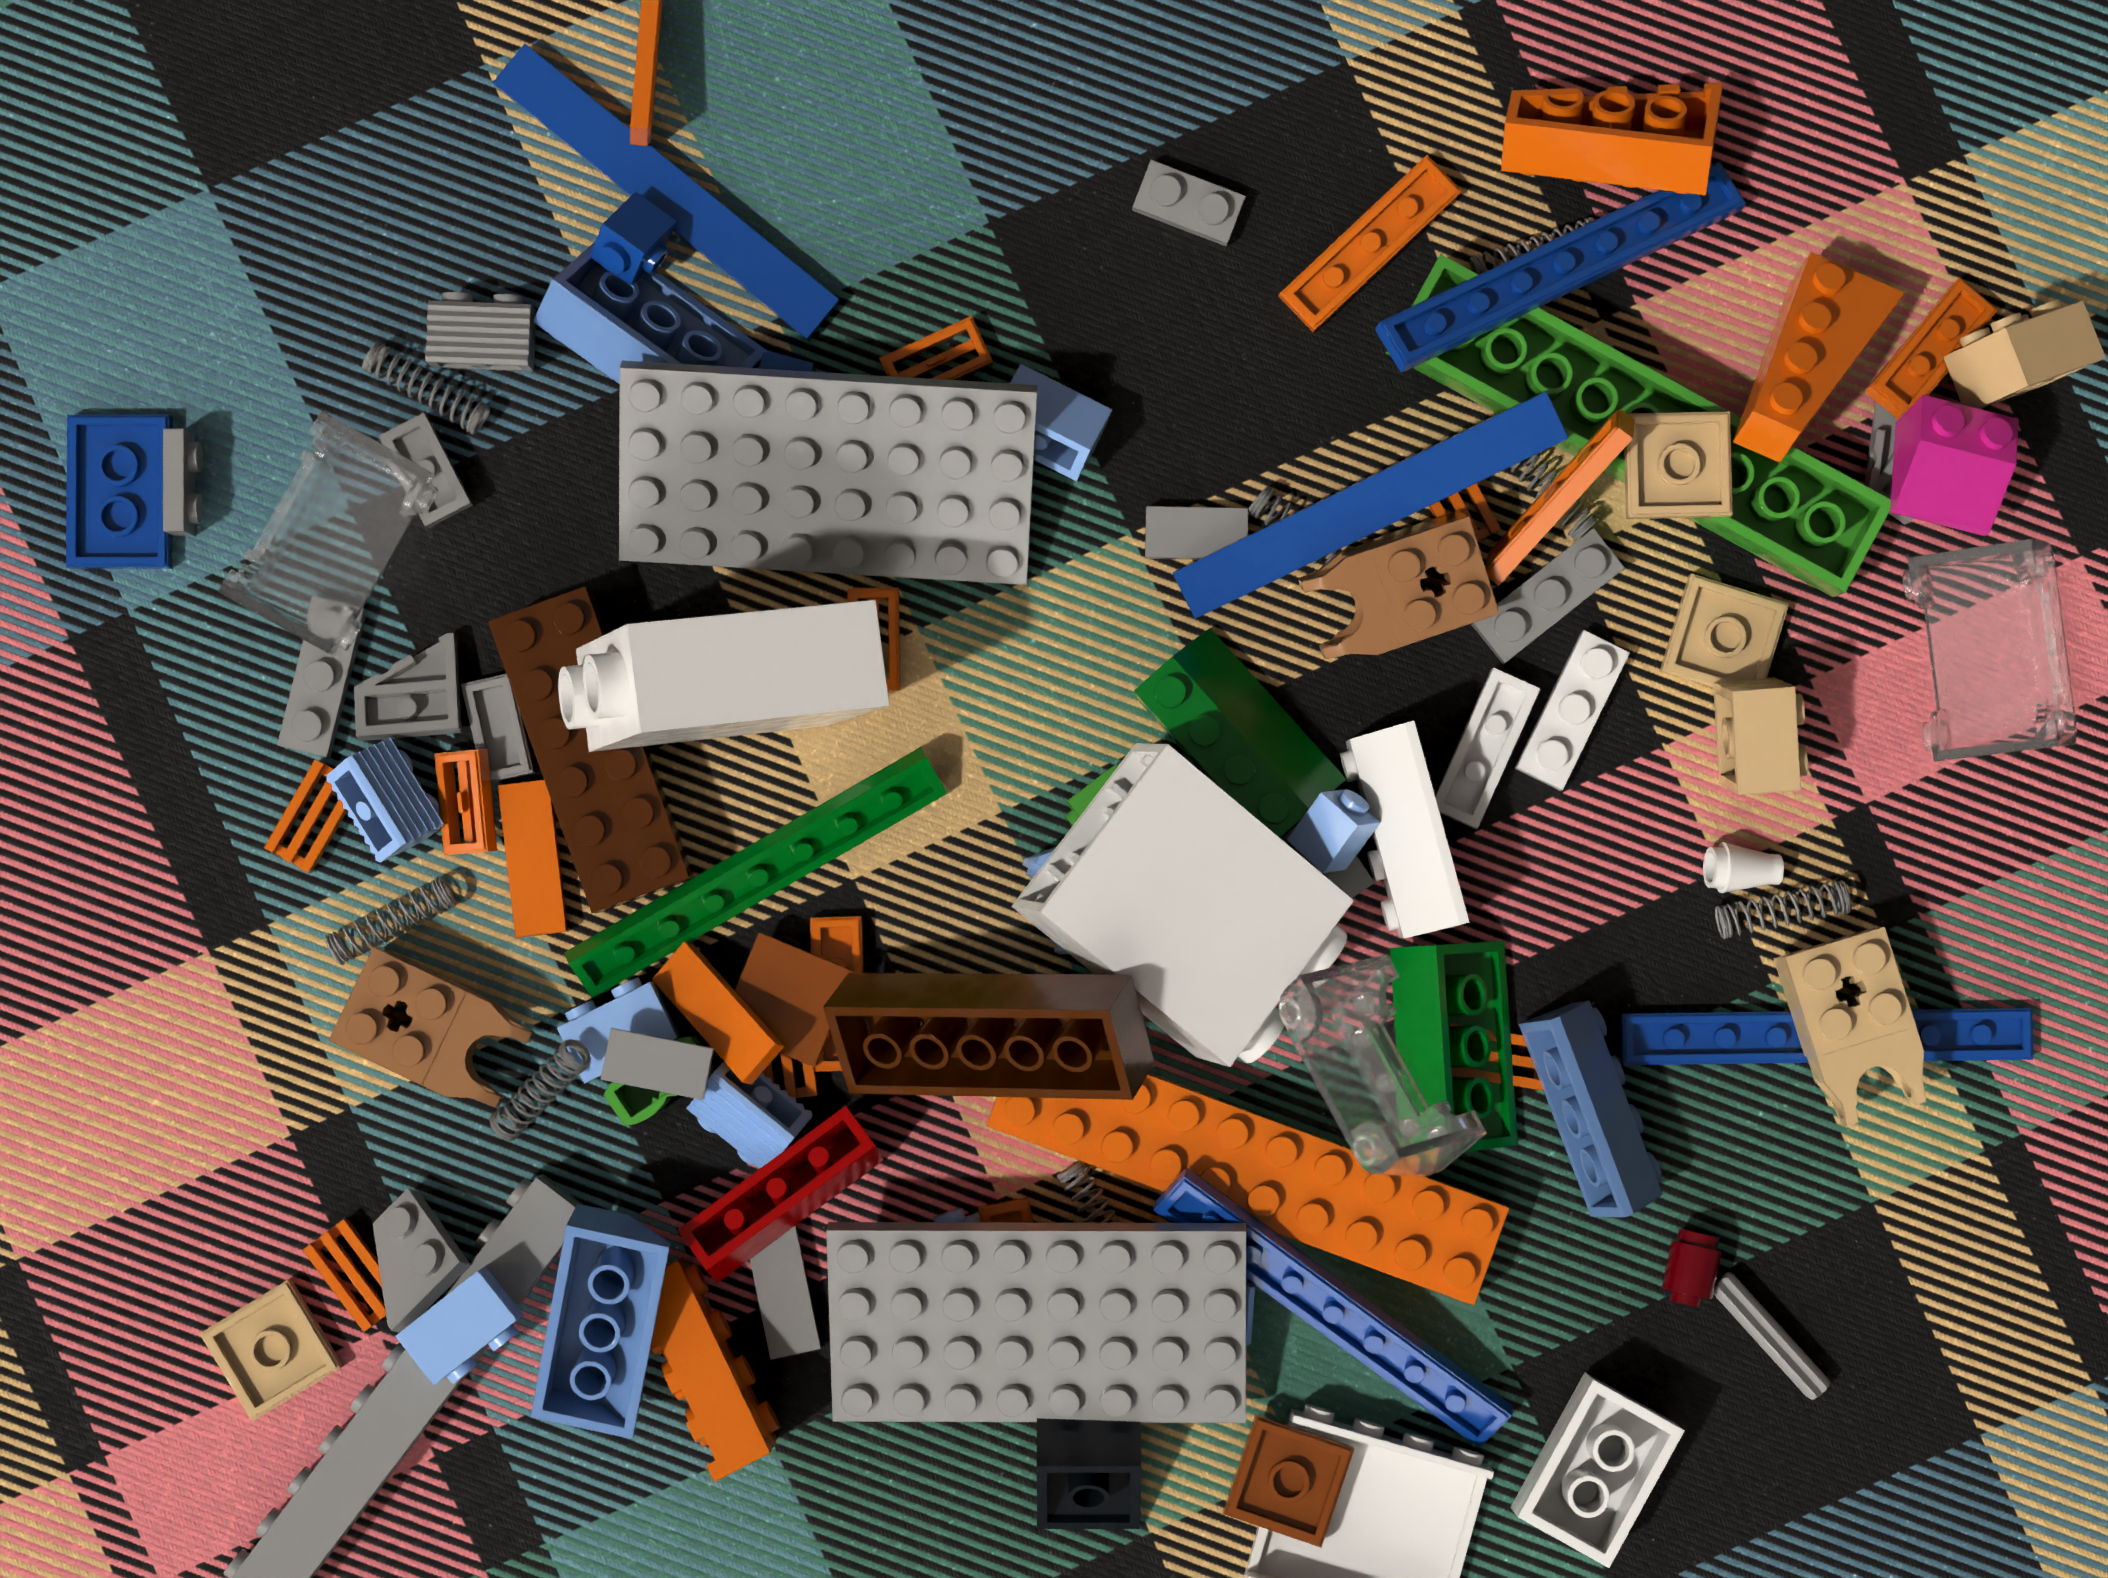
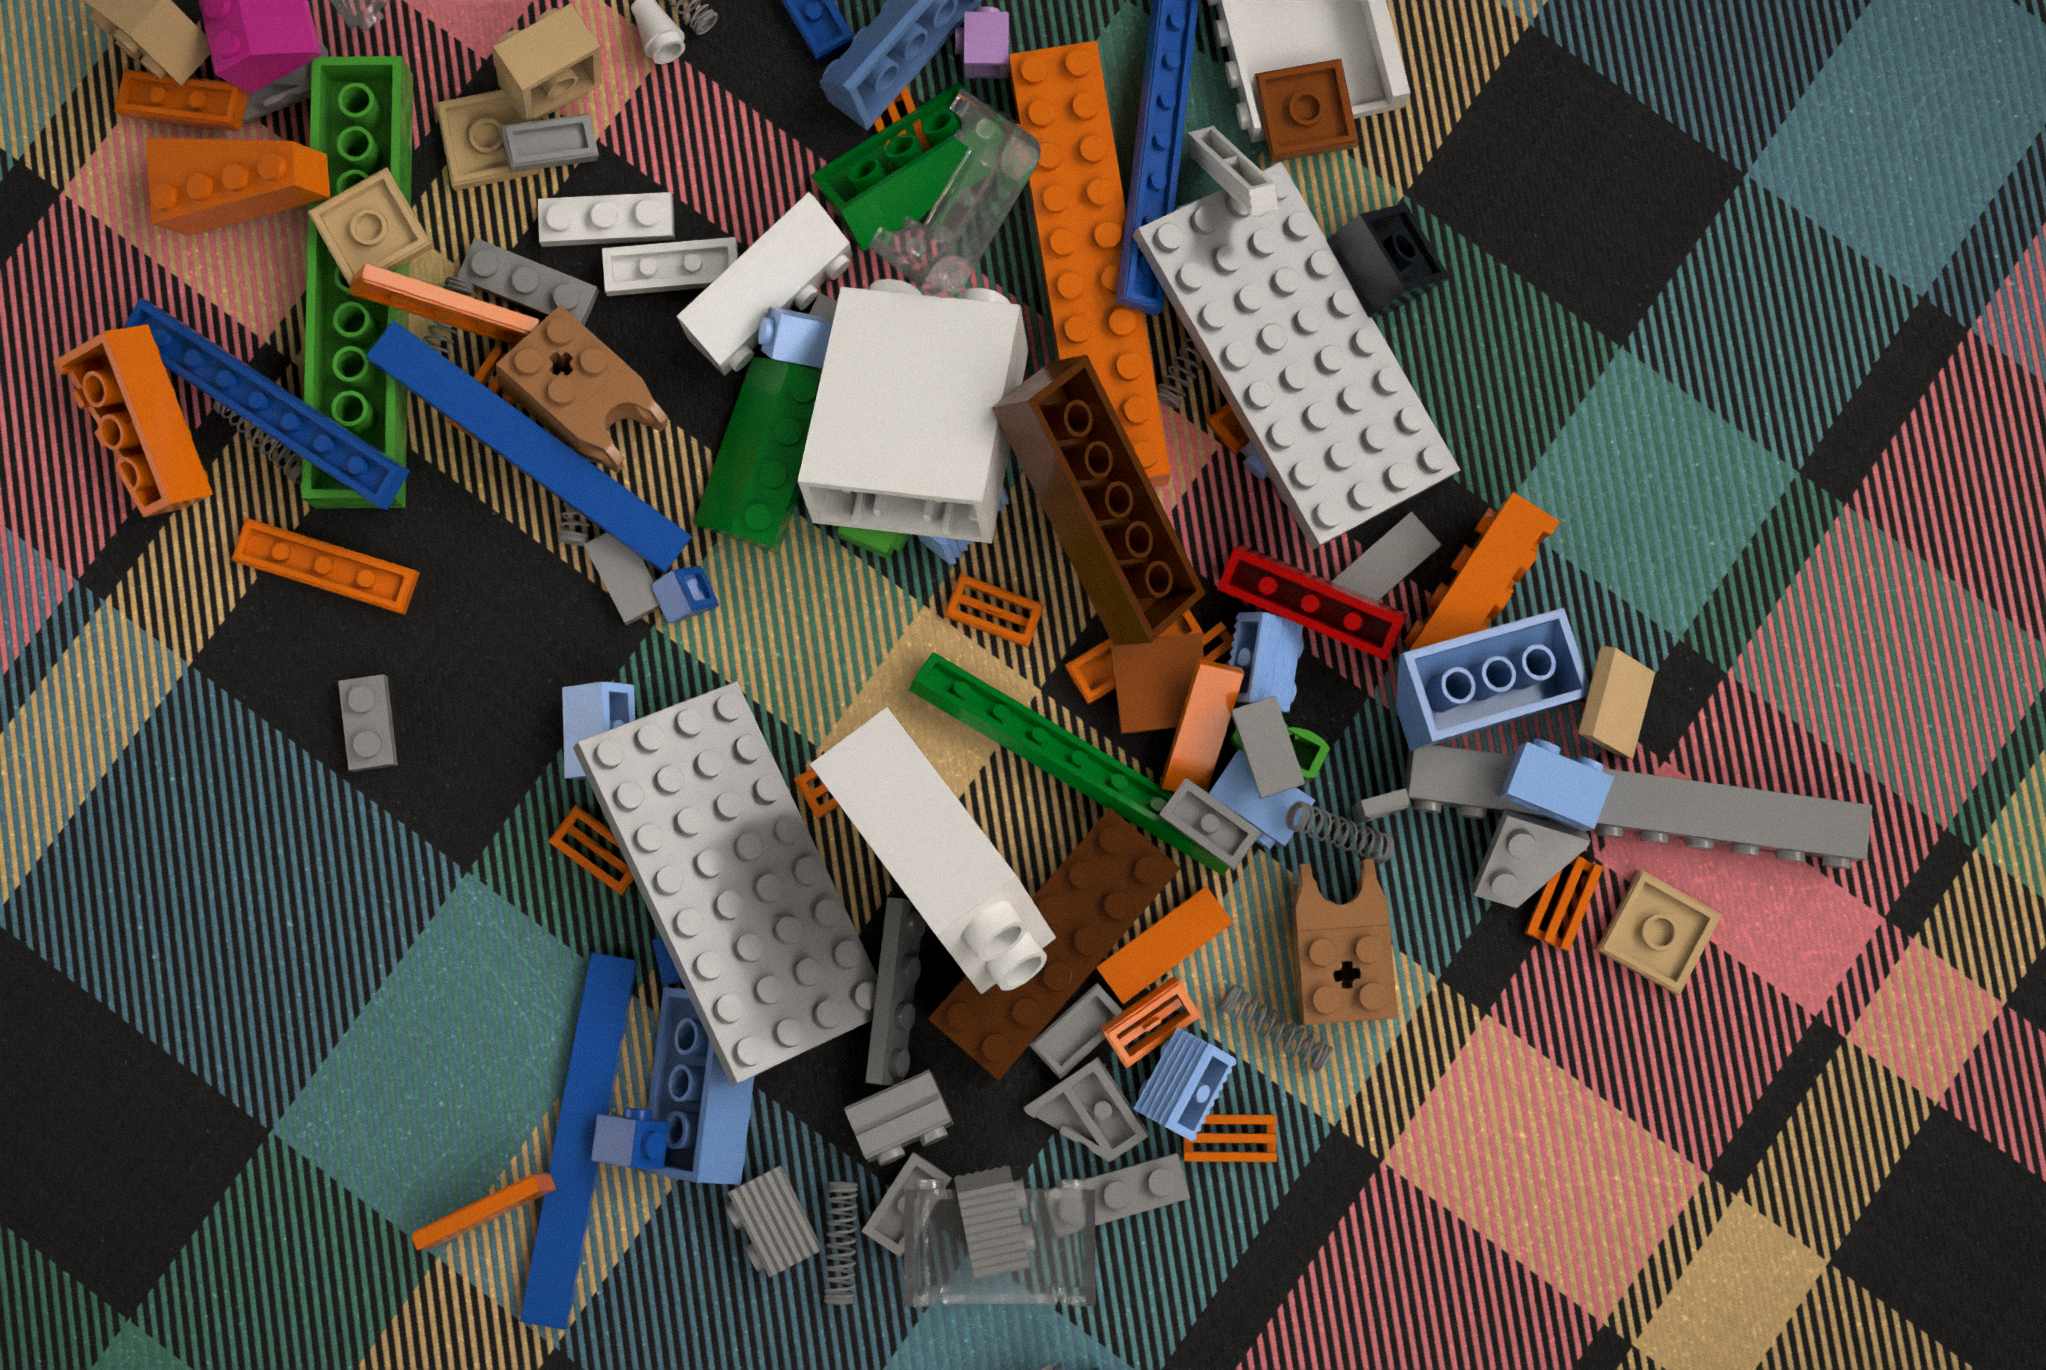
camera: 120 degrees left, 5 degrees down
none -> light grey tile [500,114,599,173]
none -> blue slope [652,565,719,623]
none -> light grey brick [844,1070,954,1166]
none -> dark grey plate [865,897,926,1086]
none -> orange tile [944,573,1045,648]
none -> light grey brick [954,1165,1036,1279]
none -> lavender brick [955,6,1009,79]
none -> light grey plate [1159,778,1261,871]
none -> white piece [1188,126,1278,217]
none -> light grey tile [1350,788,1410,823]
none -> tan tile [1578,646,1655,759]

